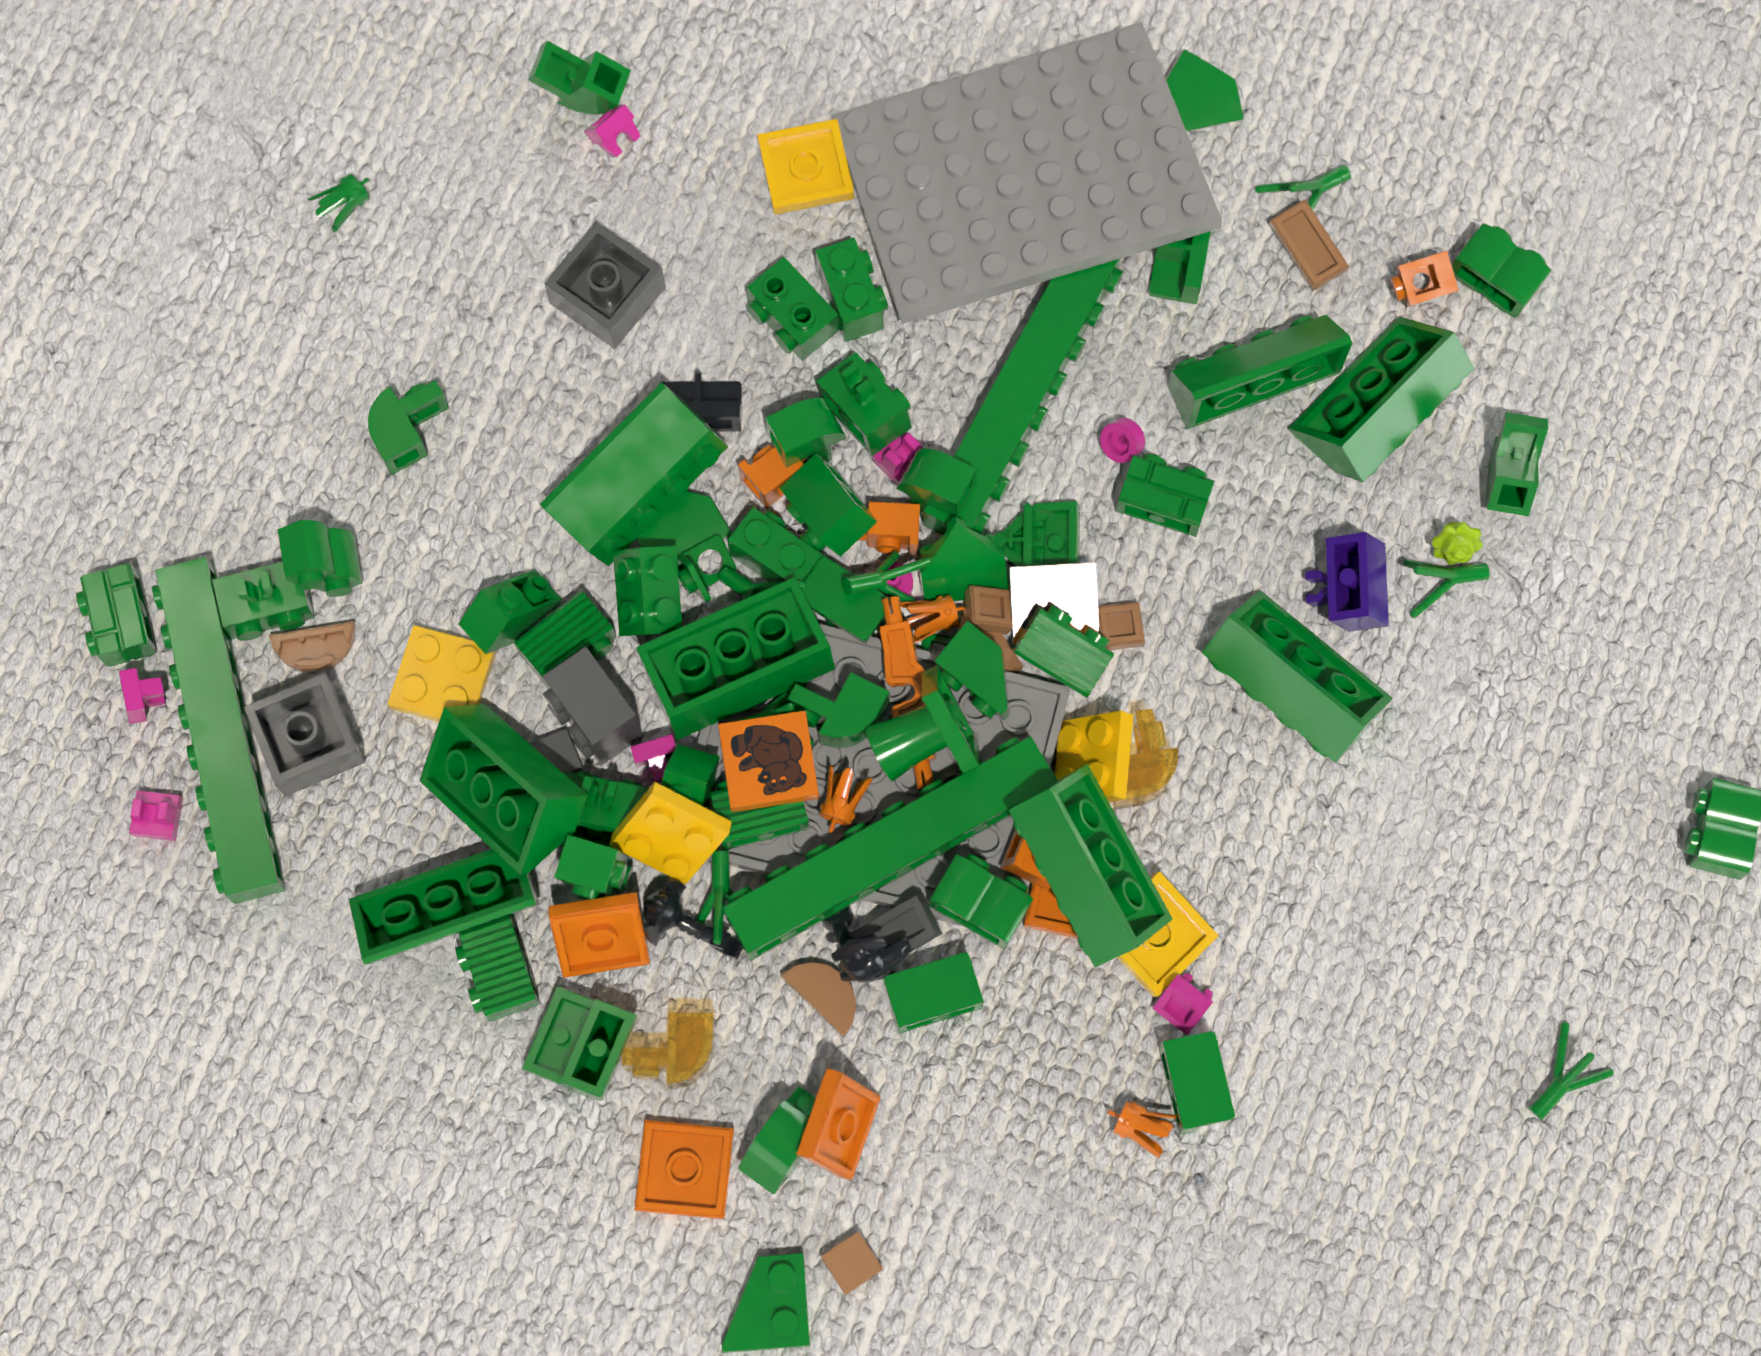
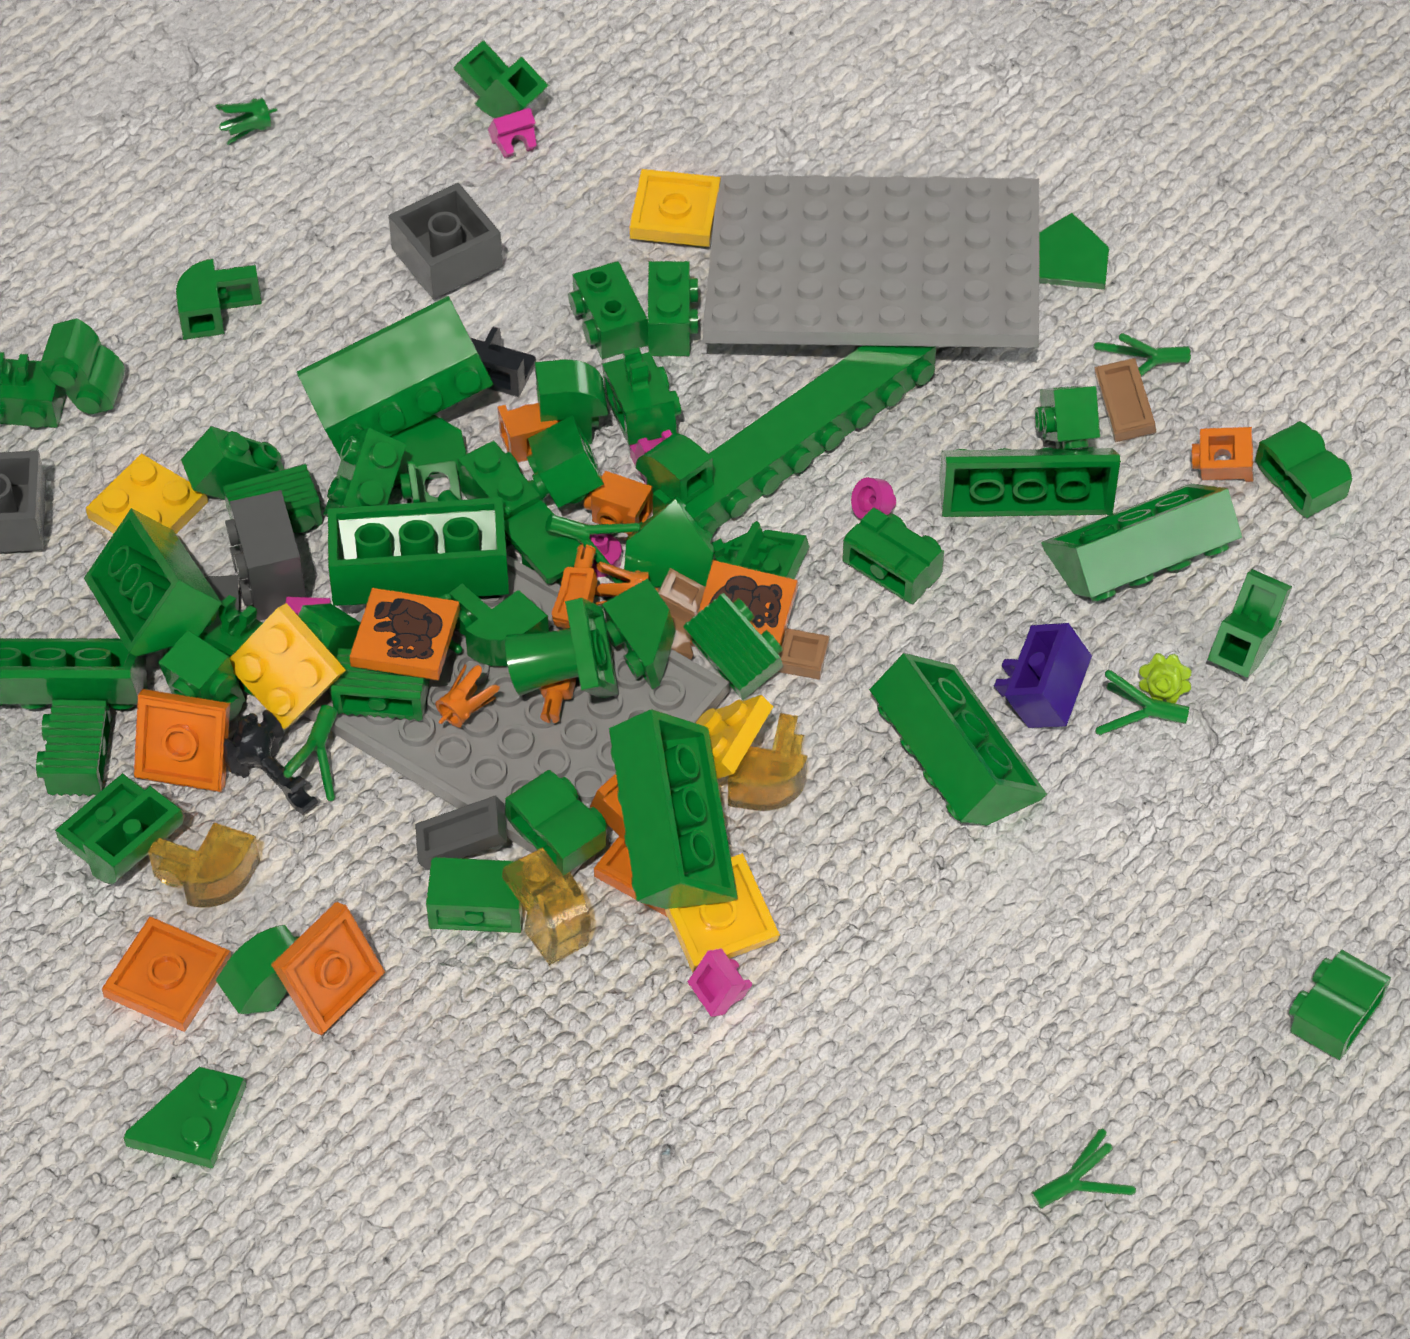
camera: 20 degrees right, 20 degrees down
medium nougat tile [268,621,356,673] -> none
green brick [722,736,1057,961] -> none
medium nougat tile [781,962,856,1038] -> none
medium nougat tile [820,1232,883,1296] -> none
black piece [822,906,911,983] -> none
orange piece [1107,1101,1178,1158] -> none
green panel [1148,231,1211,305] -> none
green panel [1159,1031,1235,1135] -> none
none -> clear yellow brick [502,847,591,965]
none -> green brick [1035,386,1100,449]

